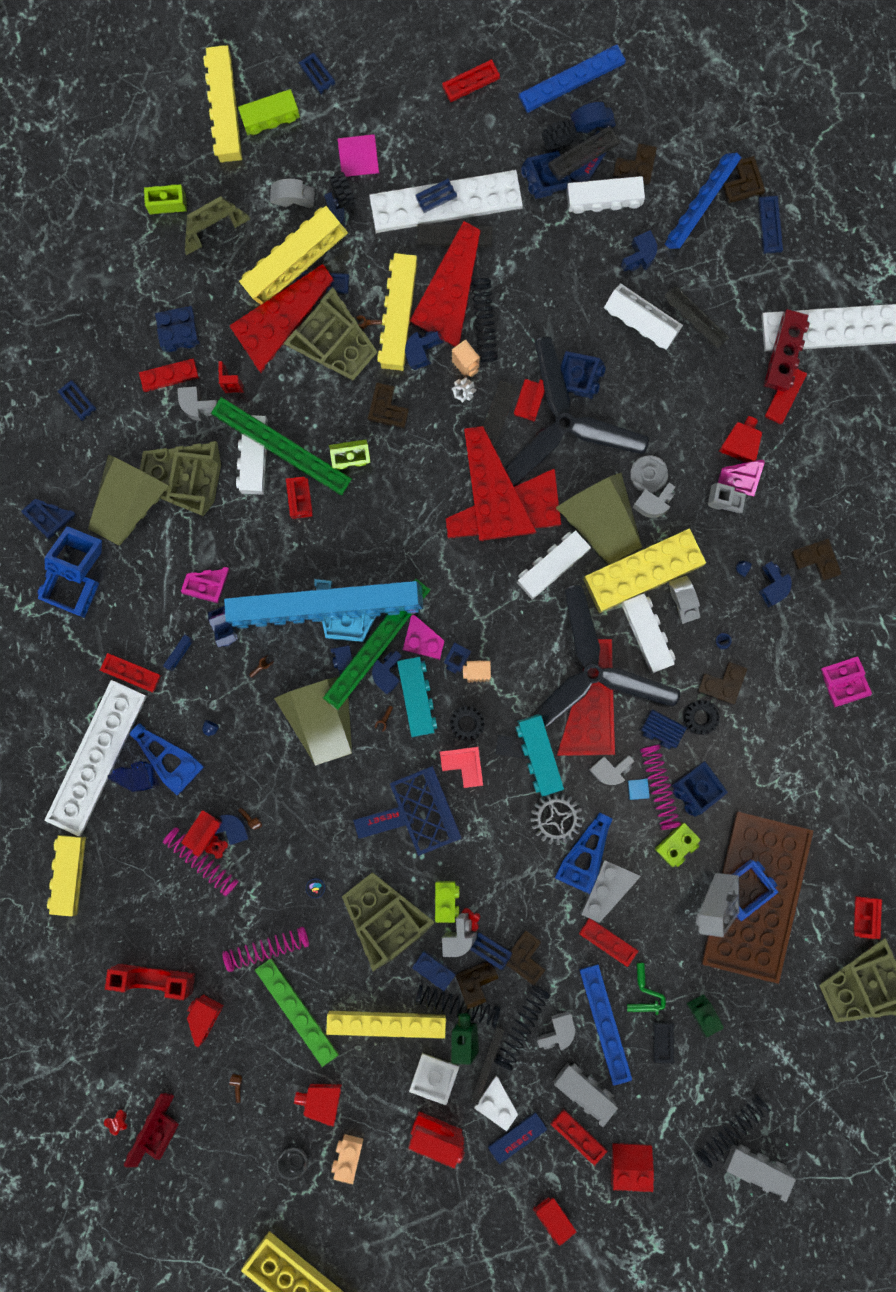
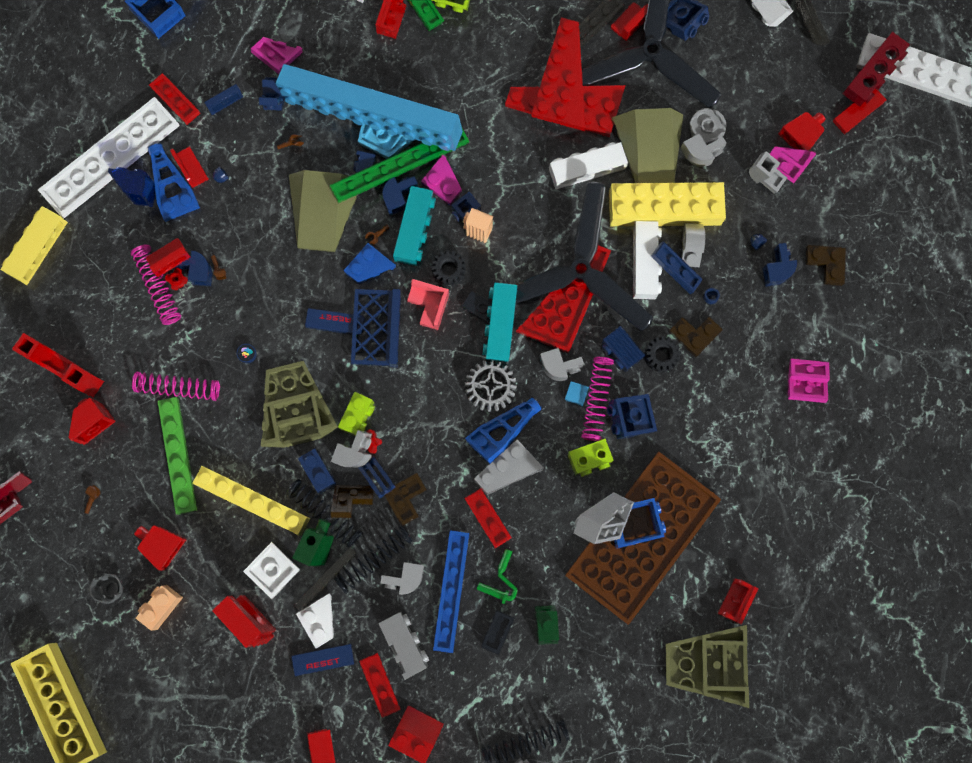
camera: 15 degrees right, 5 degrees down
none -> red panel [170,146,209,188]
none -> blue wing [344,243,396,284]
none -> dark blue tile [651,241,703,294]

